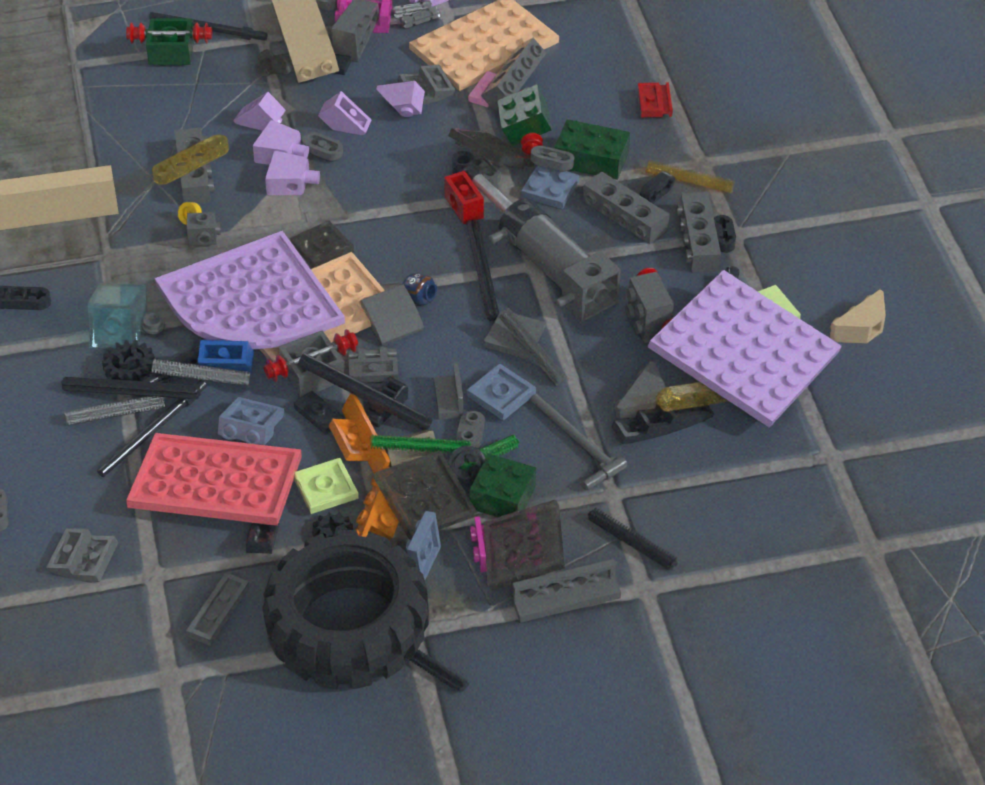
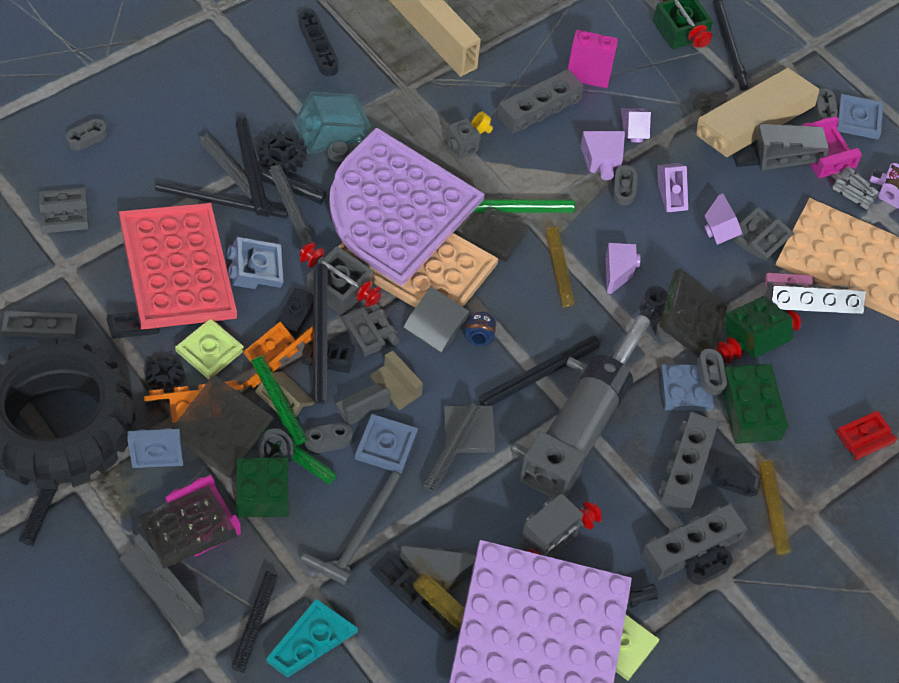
camera: 60 degrees right, 10 degrees up
clear yellow beam [152,134,229,184] -> none
blue brick [198,340,254,374] -> none
lavender torso [265,151,320,195] -> none
red brick [444,171,484,225] -> none
none -> teal wing [266,599,358,678]
none -> dark tan panel [370,350,423,410]
none -> green axle [473,199,575,213]
none -> clear yellow axle [546,226,575,308]
none -> dark pink panel [568,30,618,88]
none -> lavender slope [605,243,640,294]

